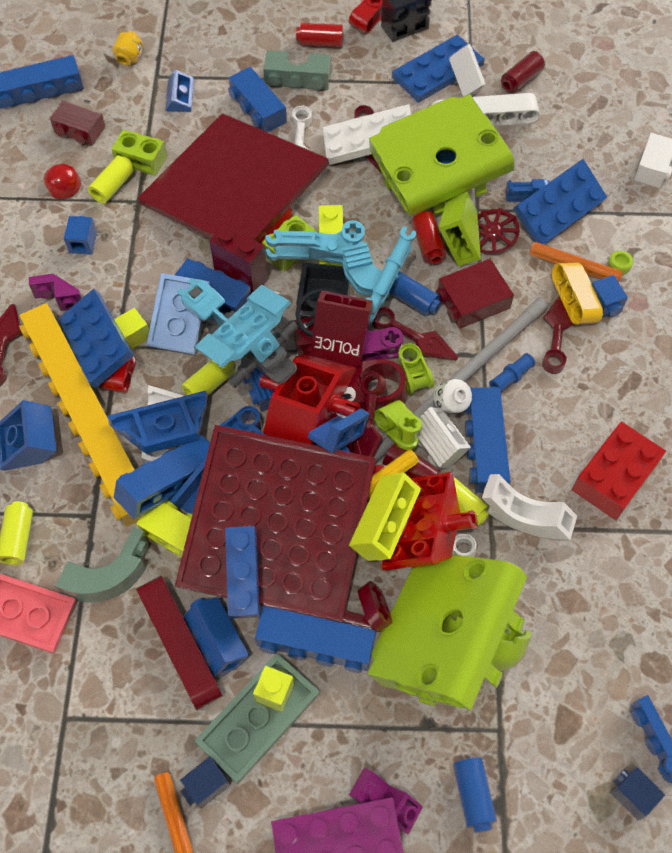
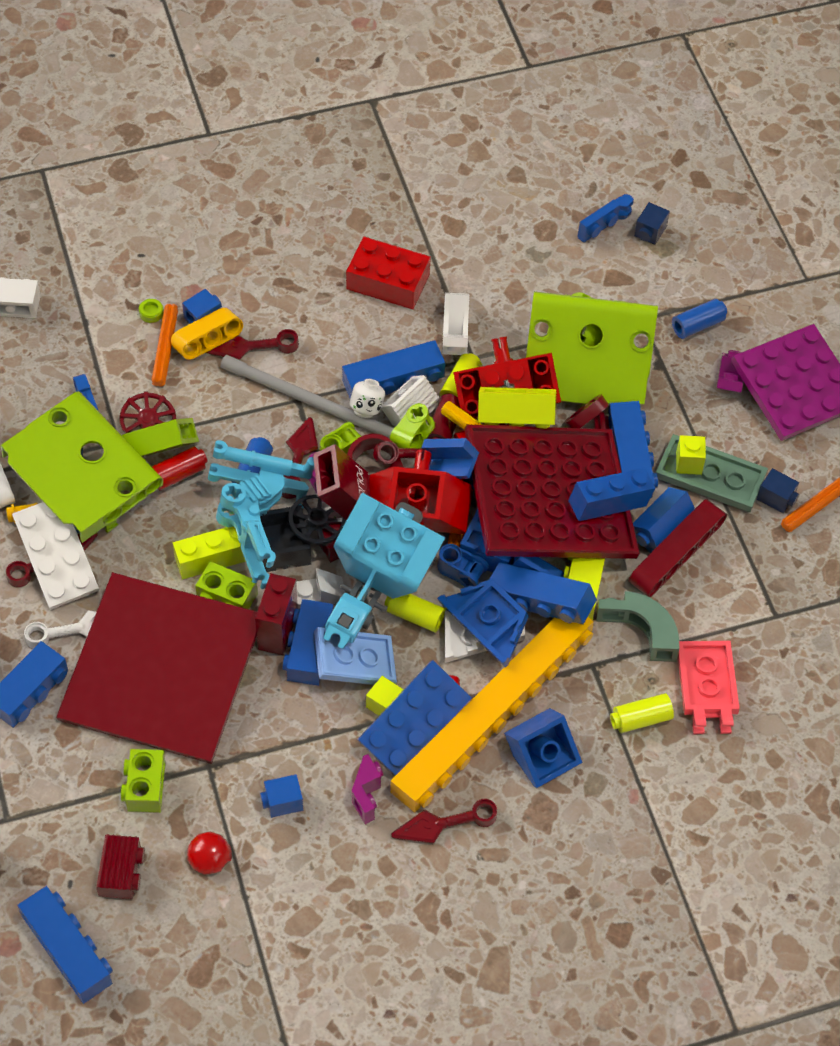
camera: 110 degrees left, 5 degrees down
neon yellow brick [87,156,134,204] -> none
blue slope [165,69,194,112] -> none
dark red brick [436,258,514,329] -> none
blue pin [489,353,536,393] -> none
blue plate [513,159,608,244] -> none

